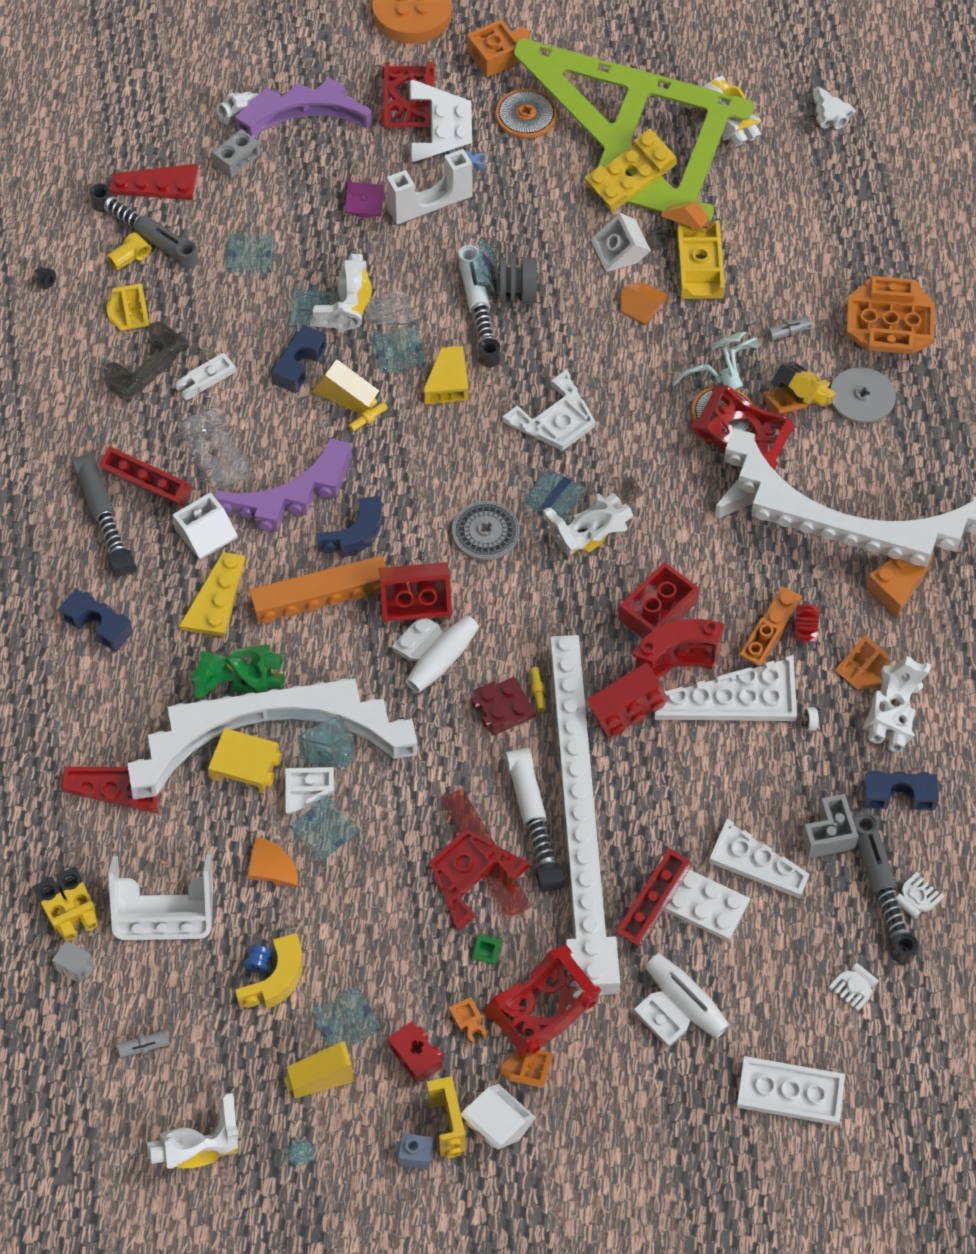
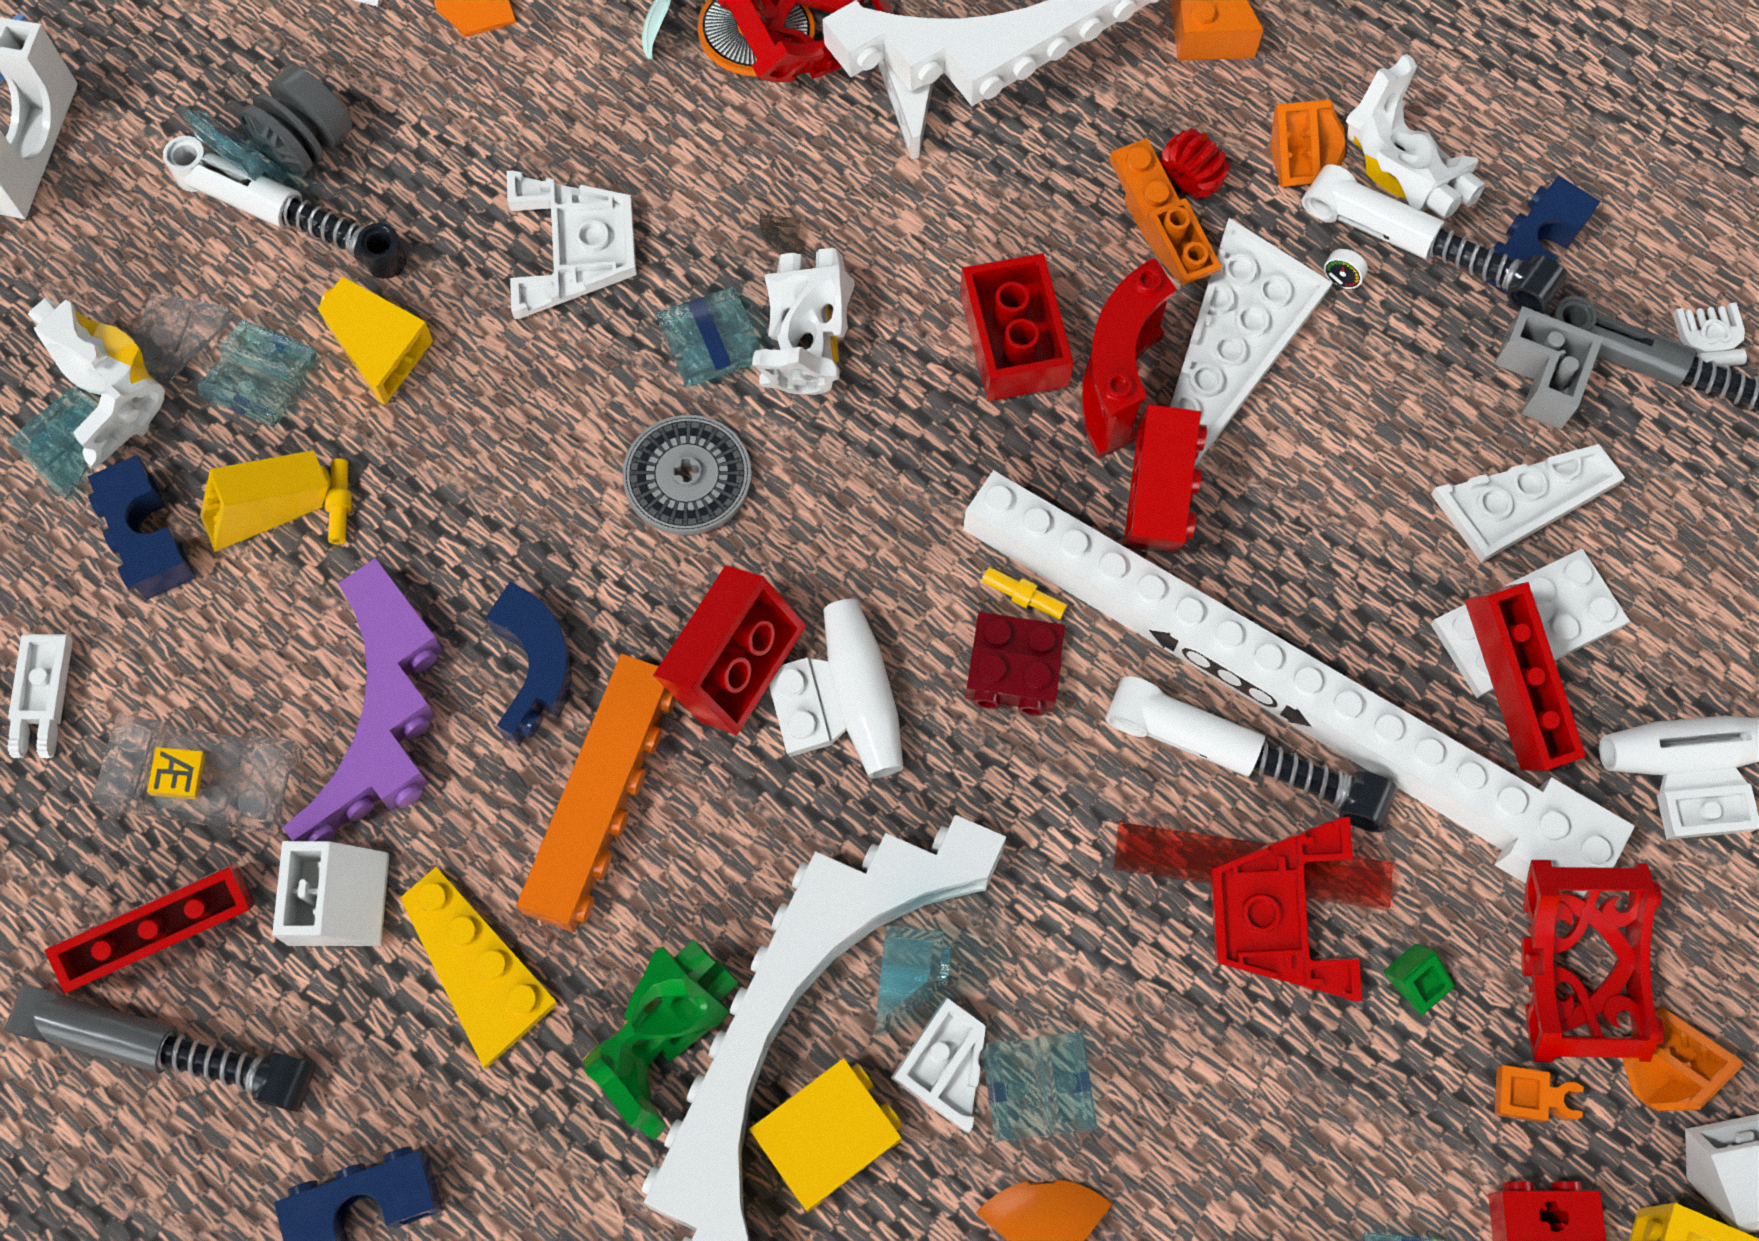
camera: 55 degrees left, 10 degrees up
none -> yellow tile [147,747,206,800]
none -> piece [1301,164,1566,314]

